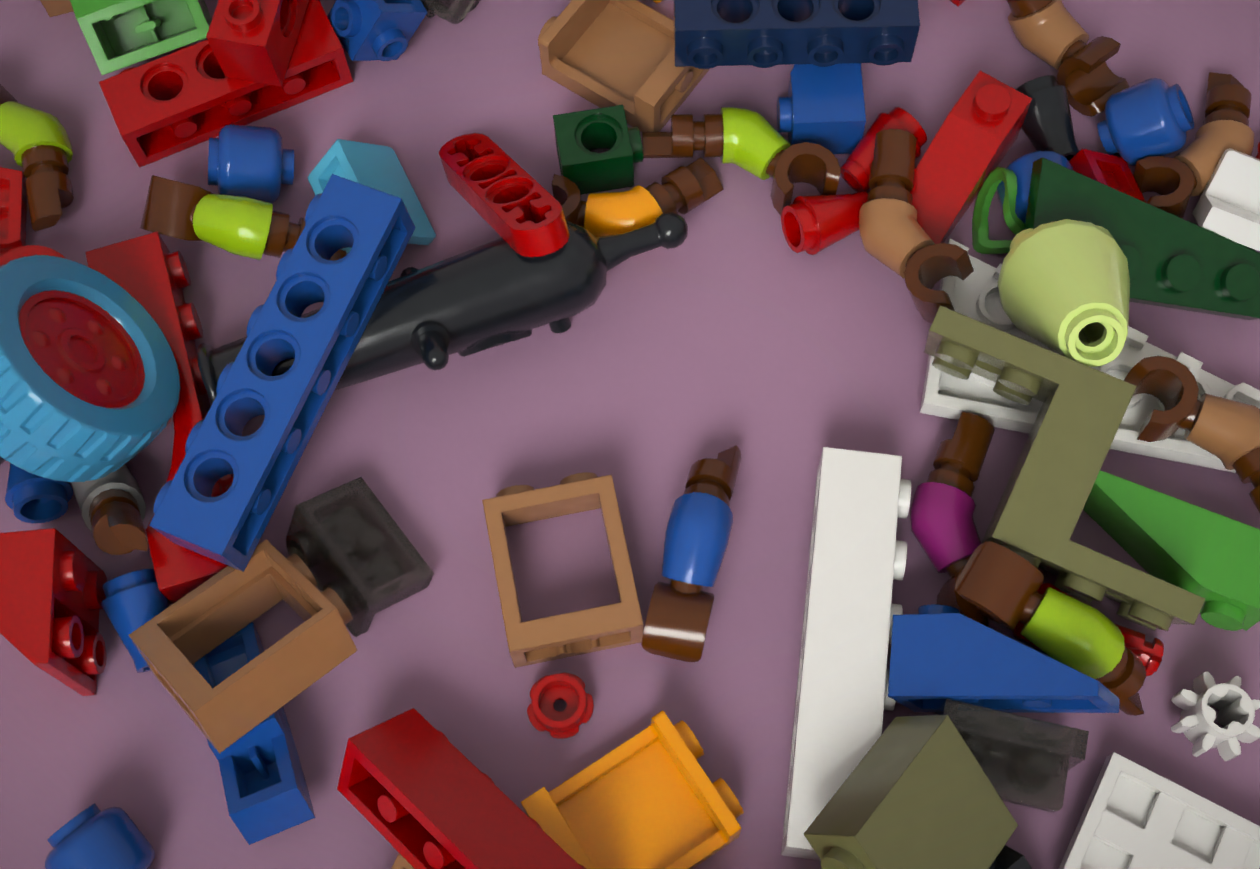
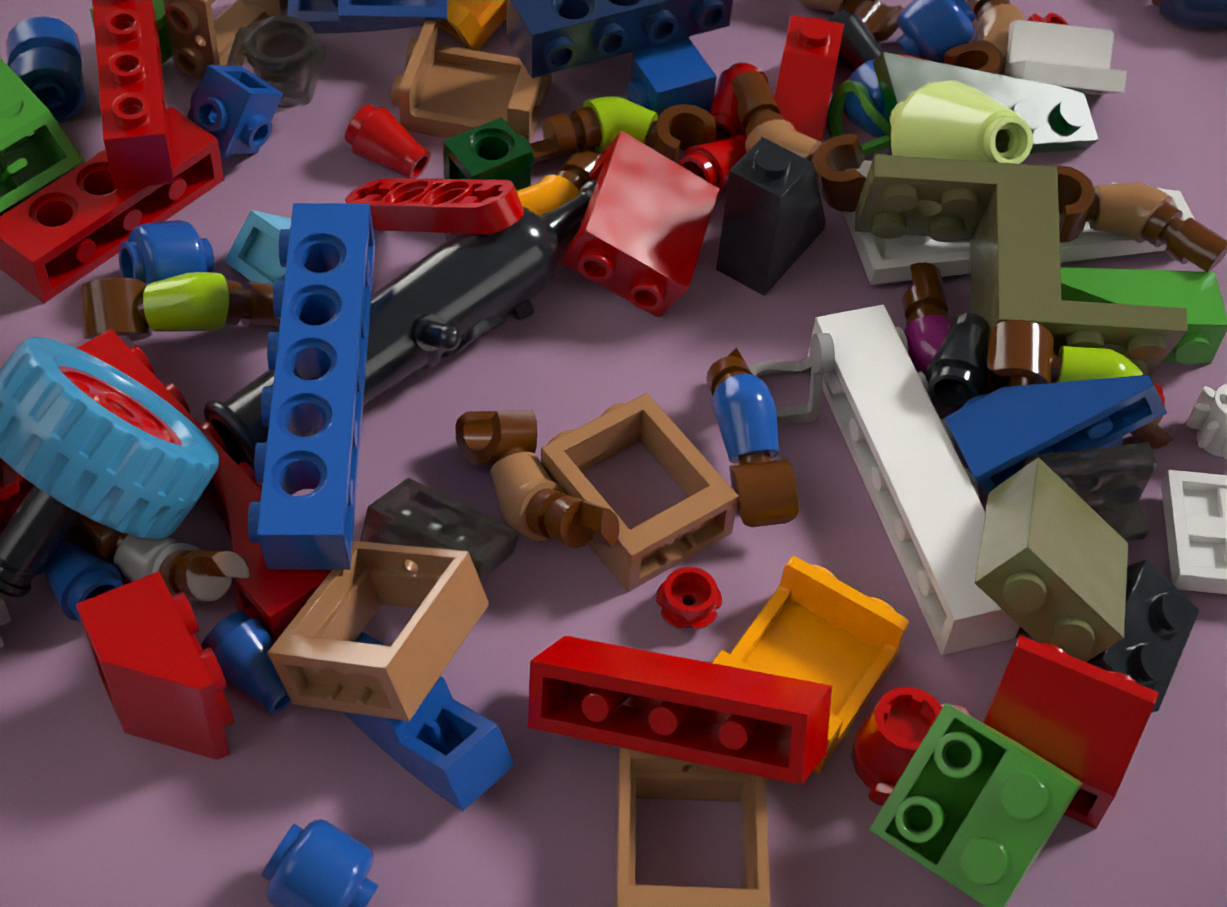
camera: 30 degrees left, 15 degrees down
none -> red cone [345,104,431,179]
none -> reddish brown piece [455,410,620,548]
none -> panel [560,131,719,317]
none -> black slope [716,137,826,296]
none -> light grey piece [749,333,835,424]
none -> black cone [925,313,989,407]

